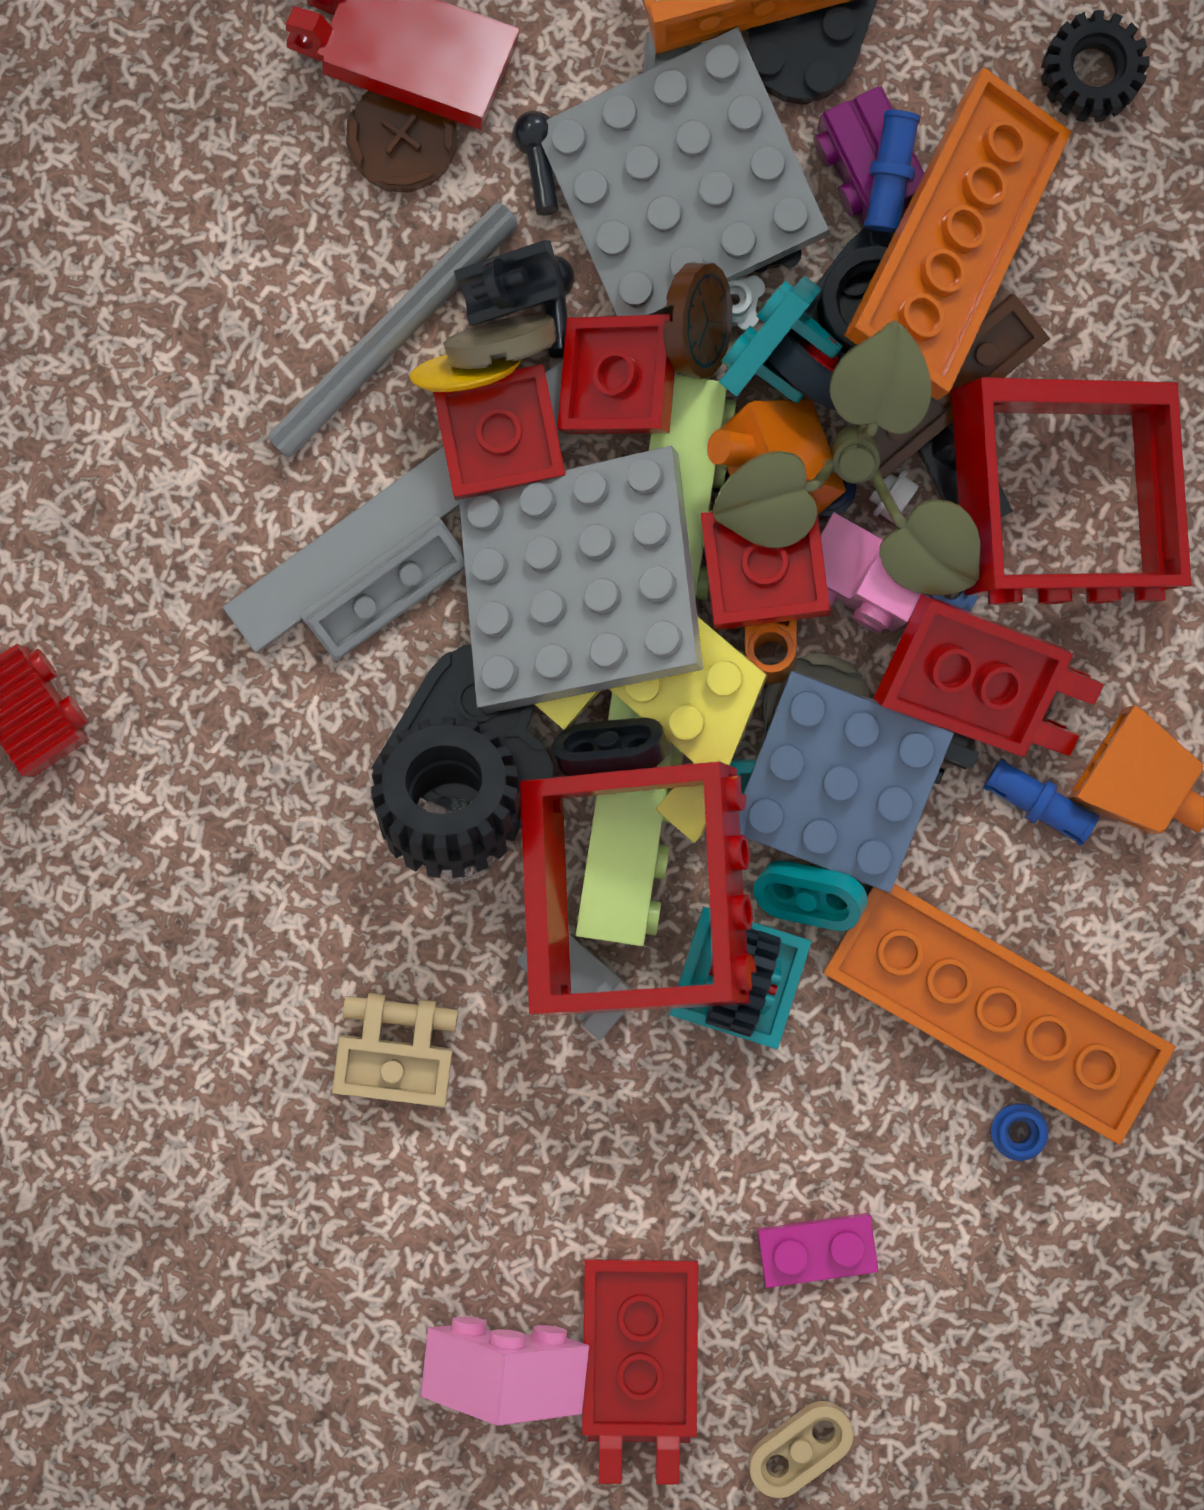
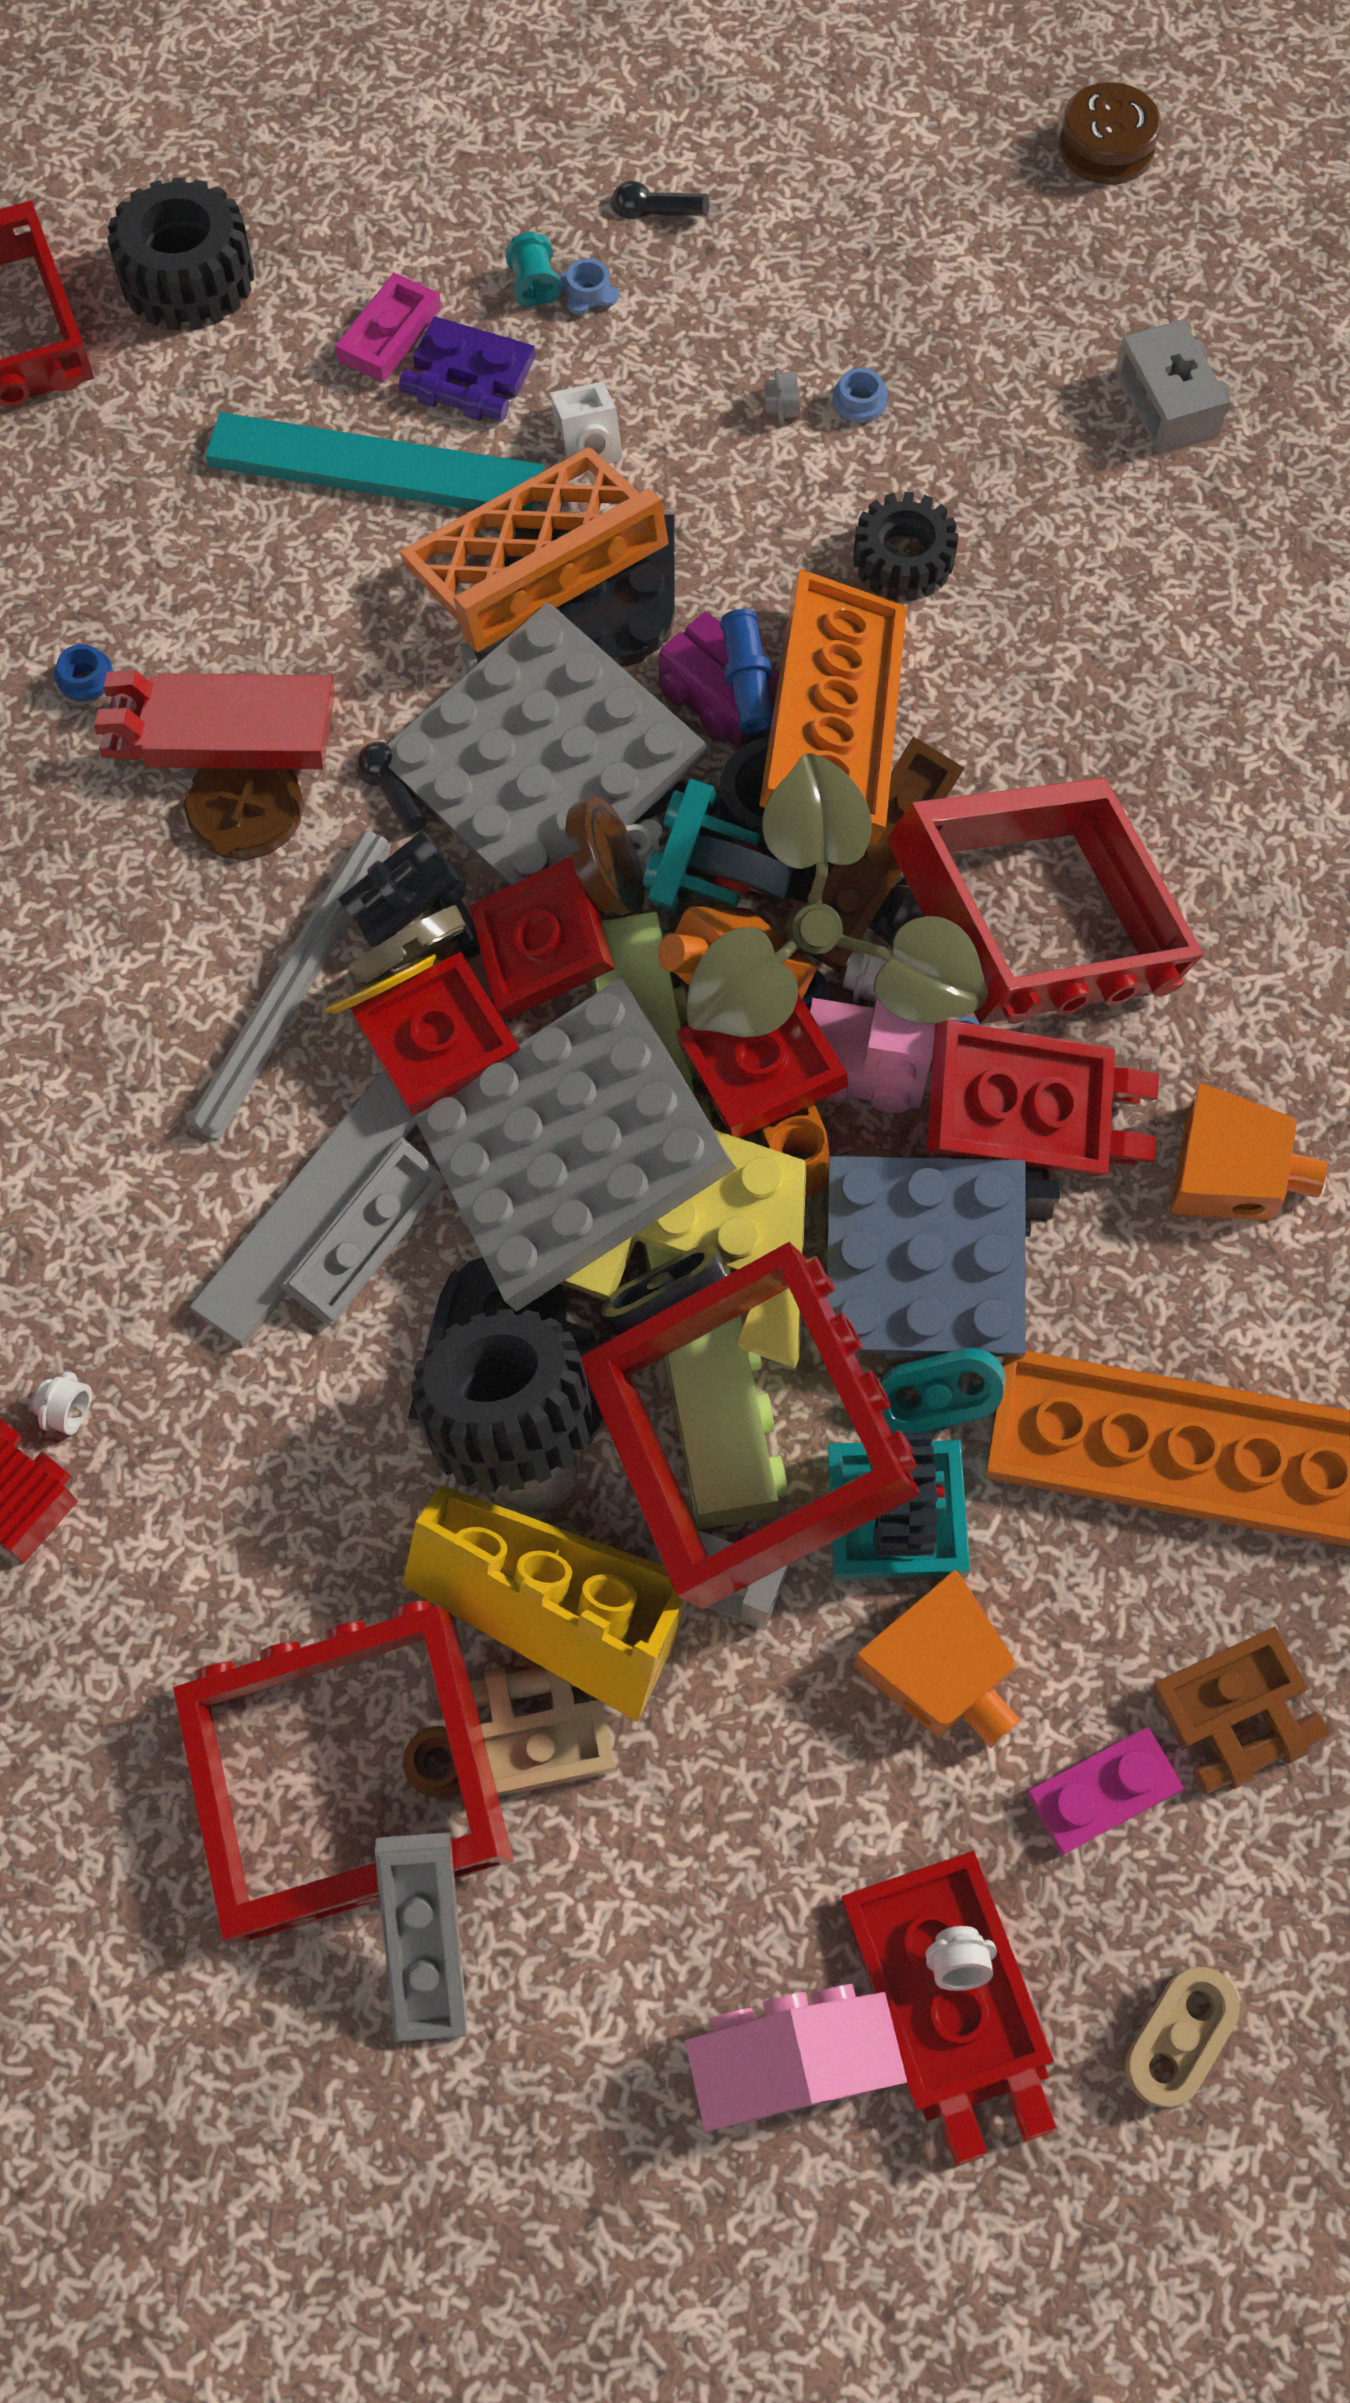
camera: 20 degrees left, 20 degrees down
blue pin [983,757,1100,846] -> none
blue plate [990,1103,1048,1161] -> none
none -> white plate [33,1372,92,1435]
none -> red window [173,1601,514,1943]
none -> light grey tile [375,1832,467,2042]
none -> yellow wedge [402,1485,687,1722]
none -> dark orange plate [403,1726,460,1798]
none -> orange torso [853,1570,1021,1748]
none -> white plate [925,1926,997,1991]
none -> dark orange plate [1149,1627,1329,1794]

